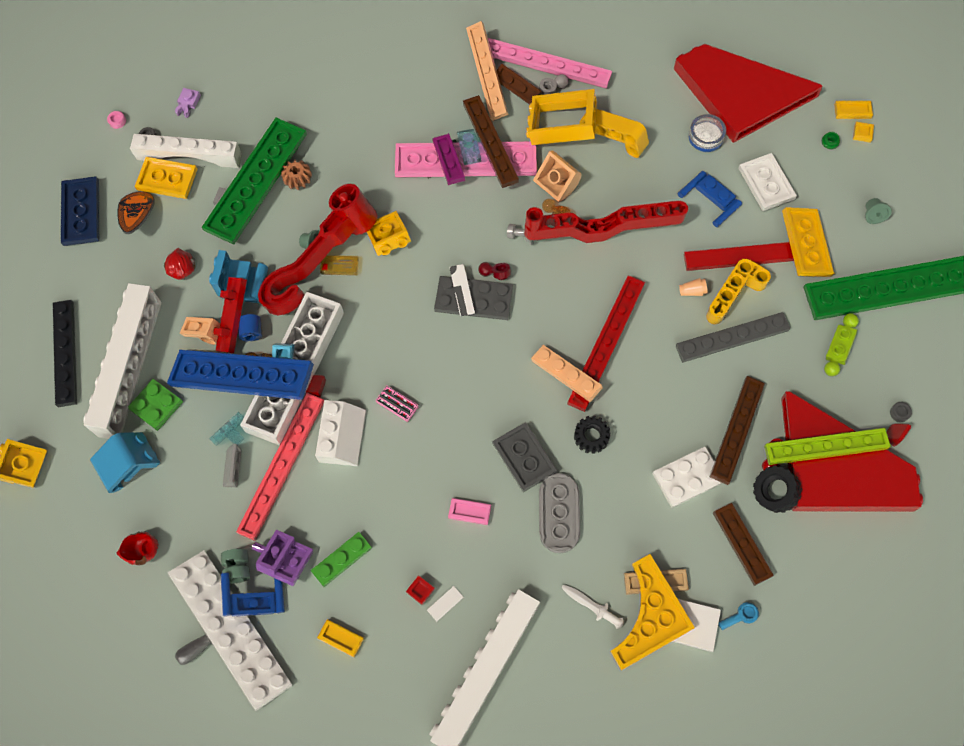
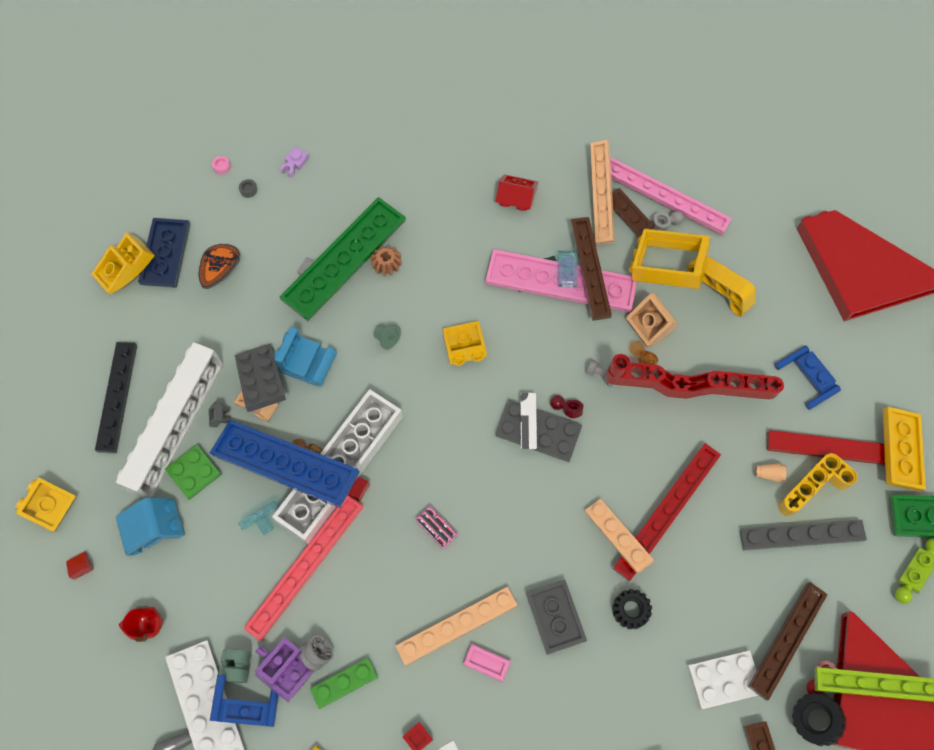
camera: 10 degrees right, 0 degrees up
white arch [130,134,242,168] -> none
yellow plate [134,157,198,199] -> none
red hair [164,248,195,280] -> none
red hinge [213,277,247,353] -> none
light grey slope [223,444,241,487] -> none
blue piece [238,314,262,341] -> none
red piece [258,184,377,316] -> none
medium azure slope [272,343,294,359] -> none
white slope [315,400,366,466] -> none
clear yellow tile [320,255,359,275] -> none
magenta plate [432,133,465,185] -> none
light grey tile [539,473,580,553] -> none
clear piece [688,114,726,152] -> none
white plate [738,153,797,211] -> none
none -> red slope [66,551,94,580]
none -> yellow slope [91,232,155,294]
none -> dark grey tile [209,402,230,427]
none -> dark grey plate [235,343,286,412]
none -> light grey wheel [299,635,334,671]
none -> light nougat plate [396,587,518,666]
none -> red slope [495,174,539,211]

